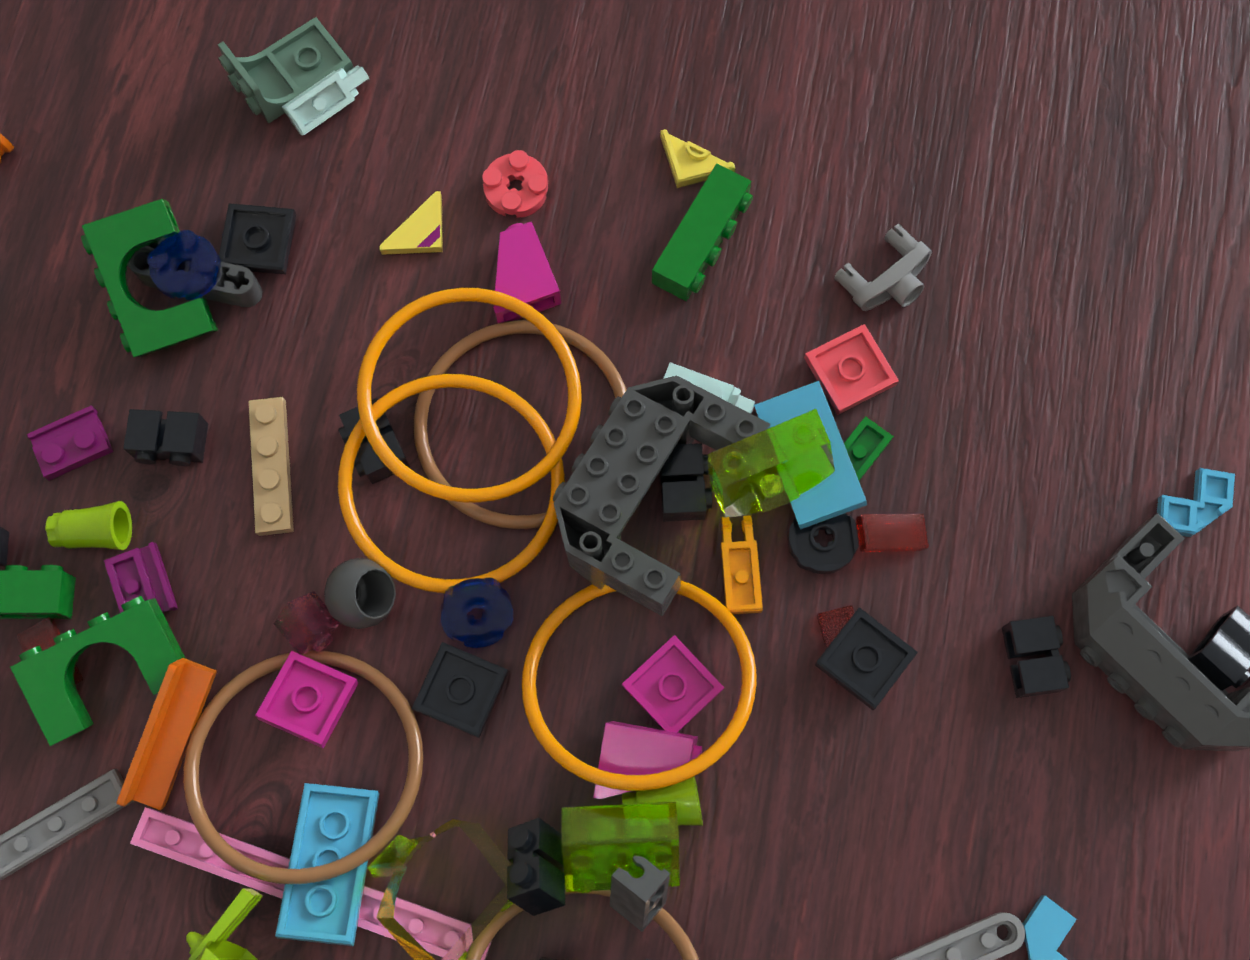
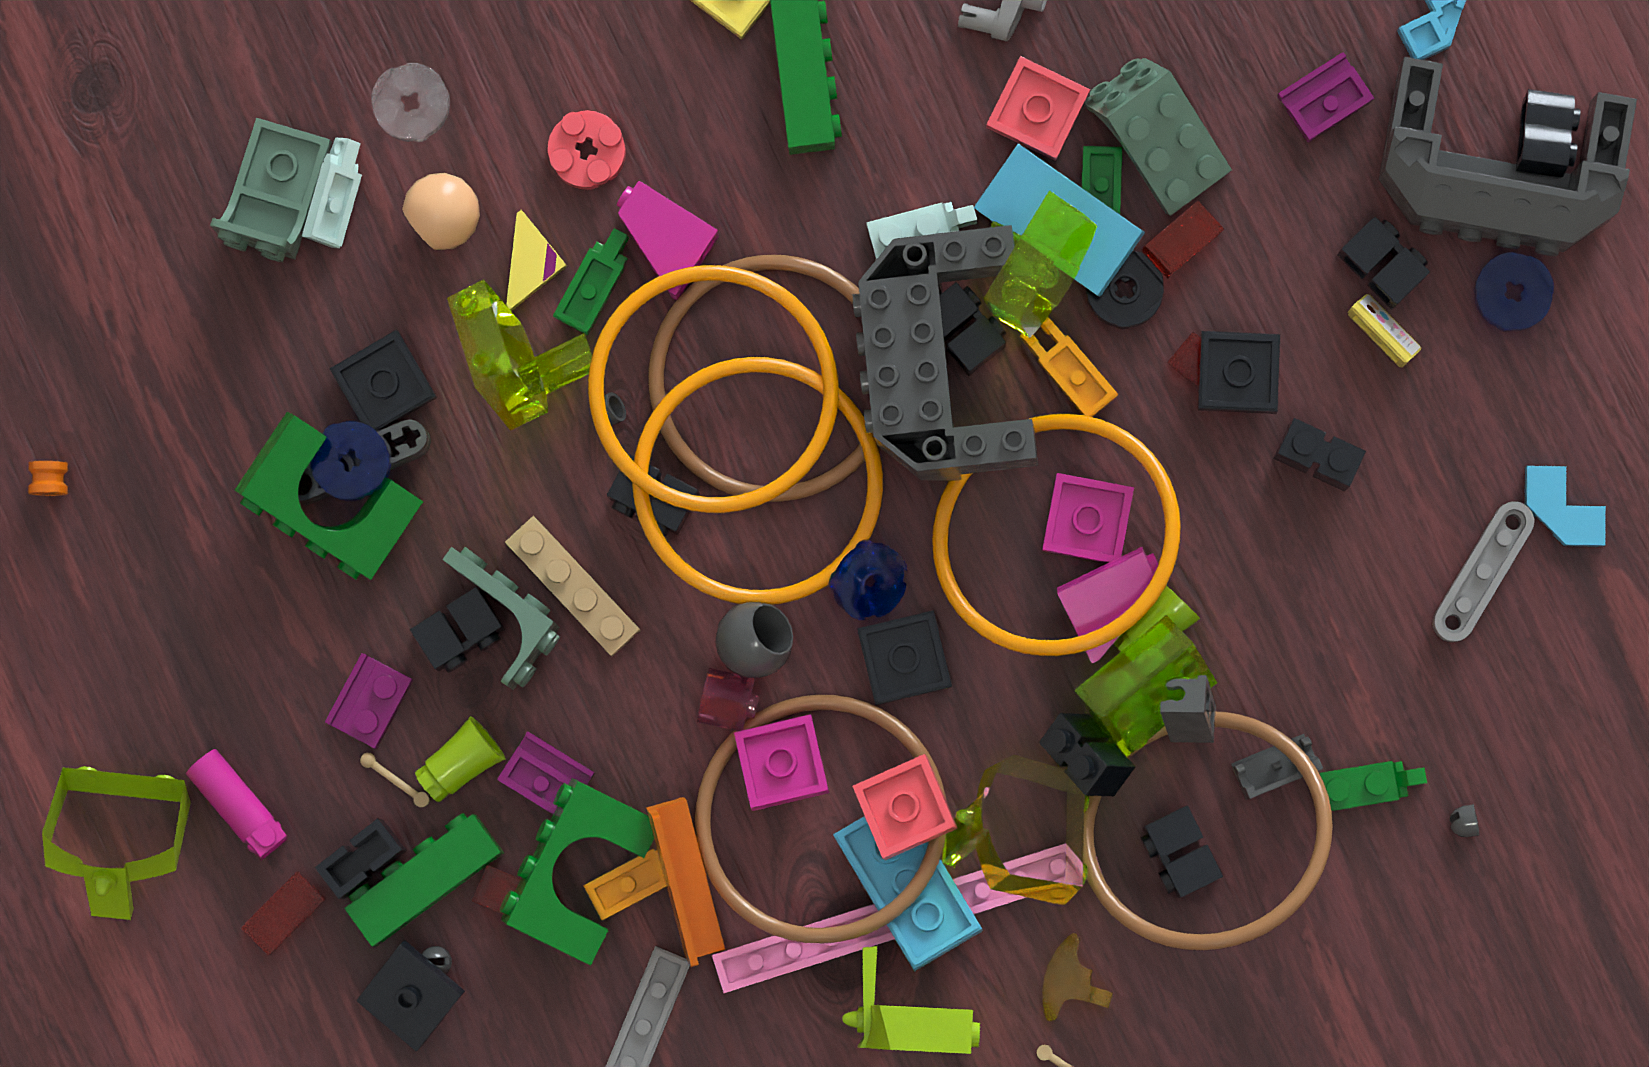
camera: 30 degrees left, 10 degrees up
none -> tan hinge [360,752,430,807]
none -> clear plate [371,63,450,142]
none -> light nougat helmet [402,173,480,250]
none -> sand green bracket [442,547,560,690]
none -> clear neon green piece [447,279,593,431]
none -> green hinge [553,228,629,336]
none -> light orange hinge [583,848,667,921]
none -> dark grey hinge [604,392,626,426]
none -> coral plate [852,754,958,860]
none -> sand green bracket [1084,58,1232,216]
none -> black piece [1273,418,1366,492]
none -> magenta plate [1277,52,1374,143]
none -> light yellow slope [1348,294,1421,368]
none -> clear blue plate [1473,252,1554,332]

